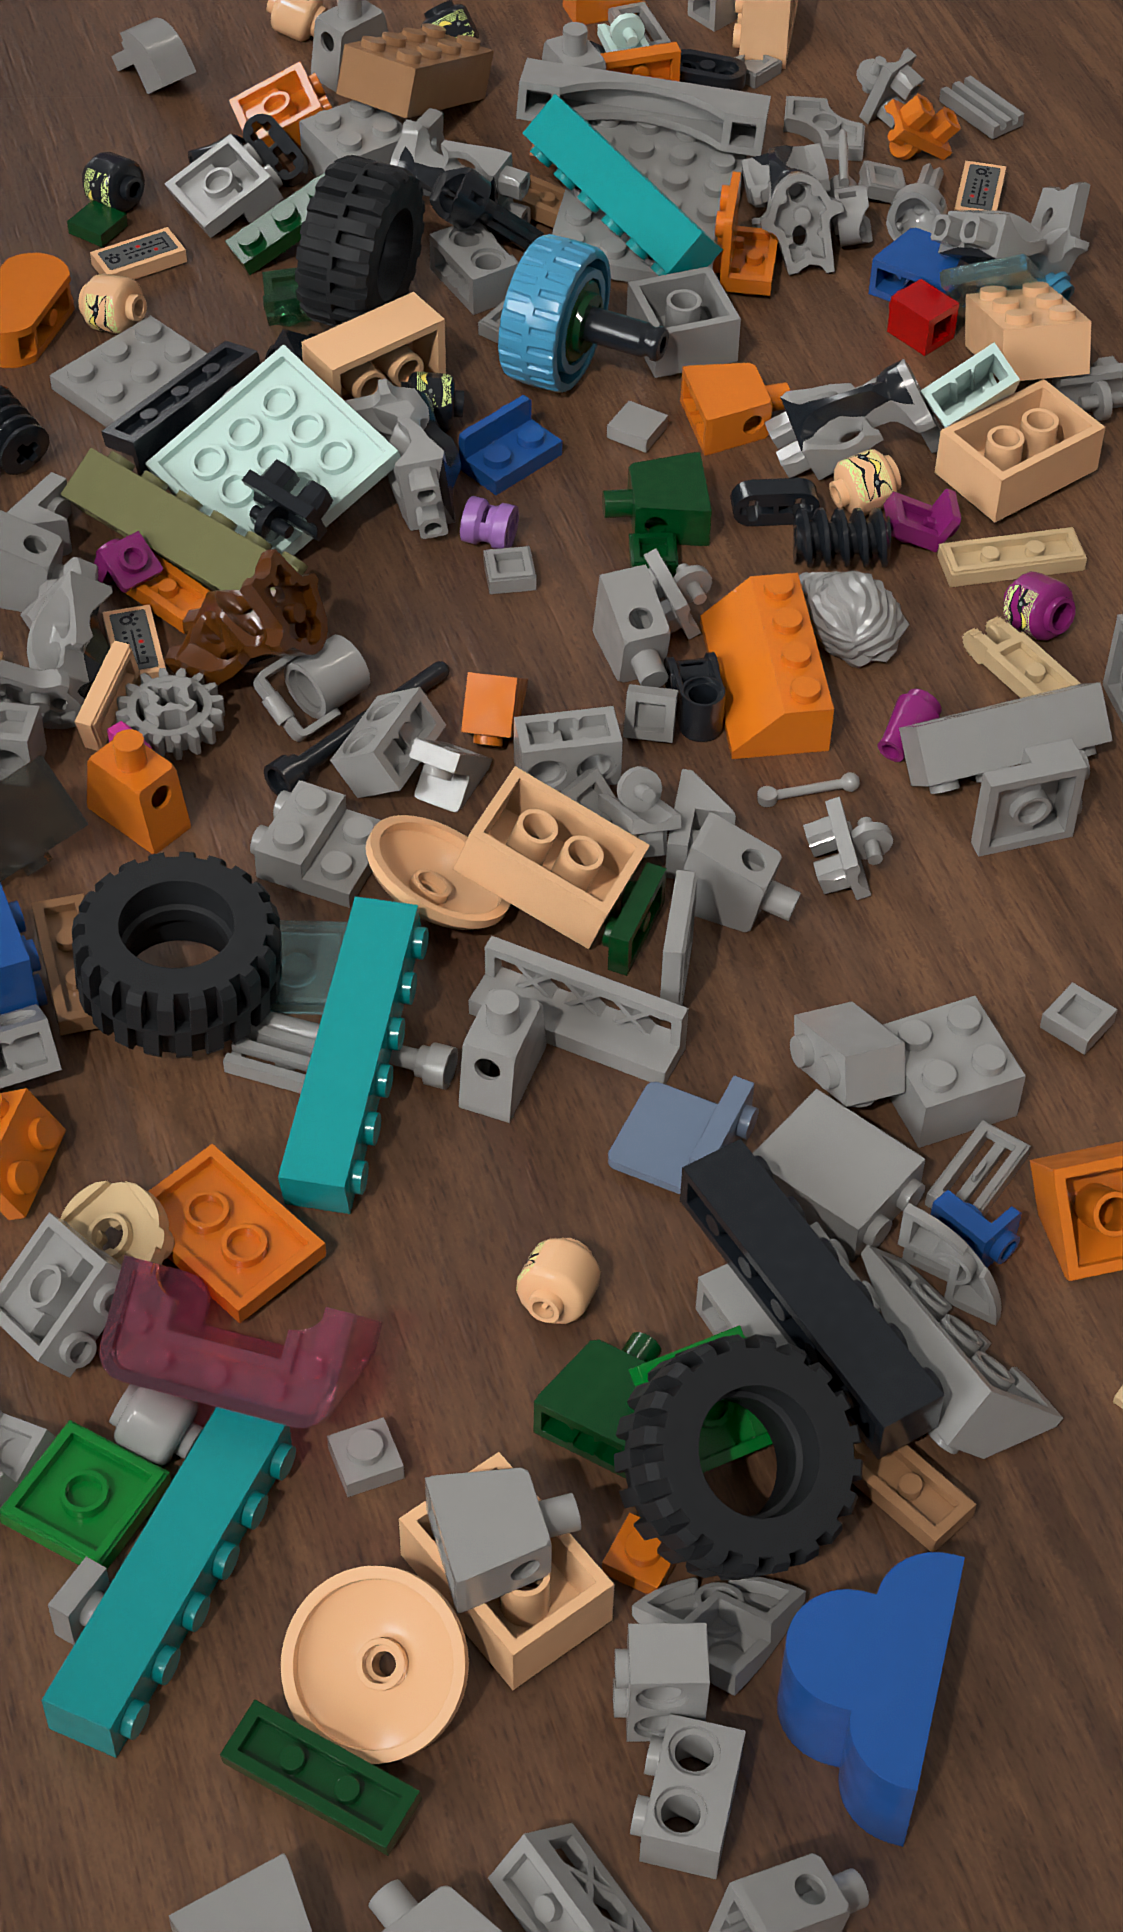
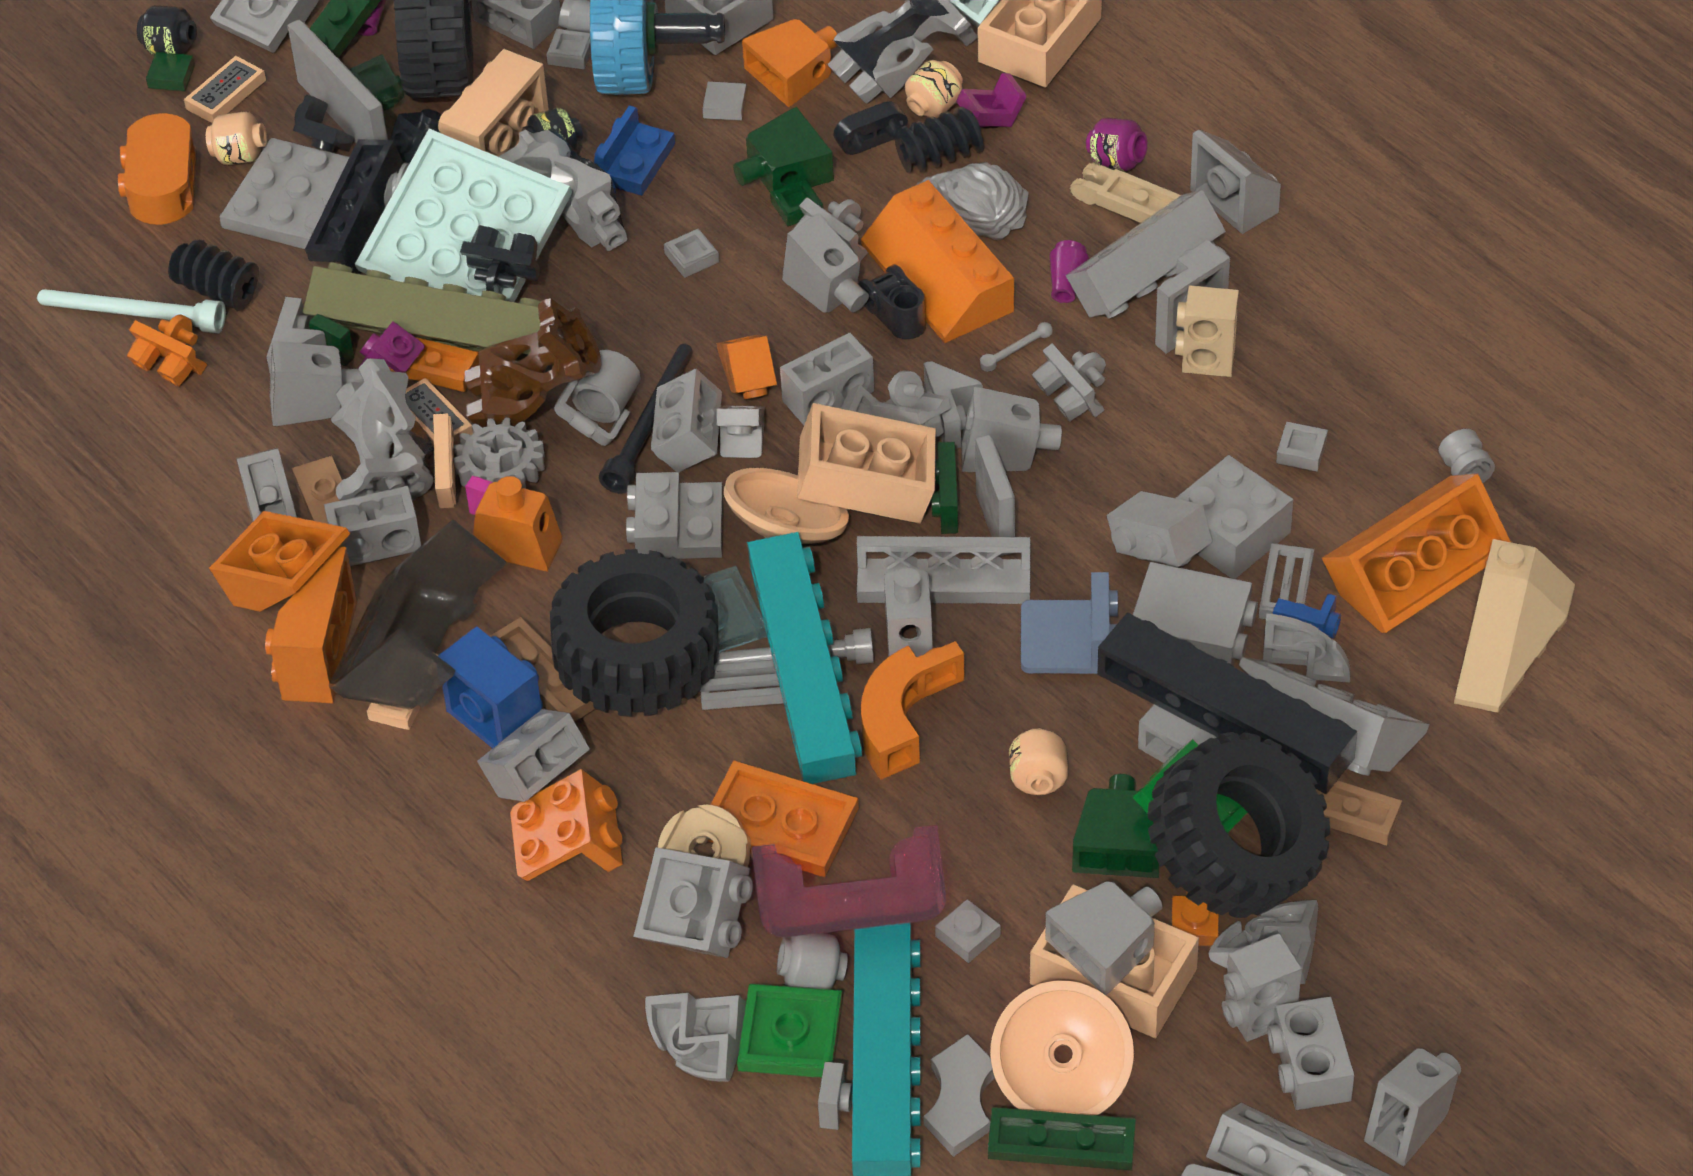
camera: 20 degrees left, 0 degrees up
medium lavender wheel [460,496,519,549] -> none
light grey plate [623,684,678,743] -> none
blue brick [777,1552,965,1847] -> none
tan tile [937,527,1087,587] -> none
none -> light grey tile [288,20,388,143]
none -> black bracket [293,94,354,153]
none -> dark green tile [309,314,354,366]
none -> orange arch [861,641,964,780]
none -> light grey tile [923,1034,995,1157]
none -> tan brick [1175,286,1239,377]

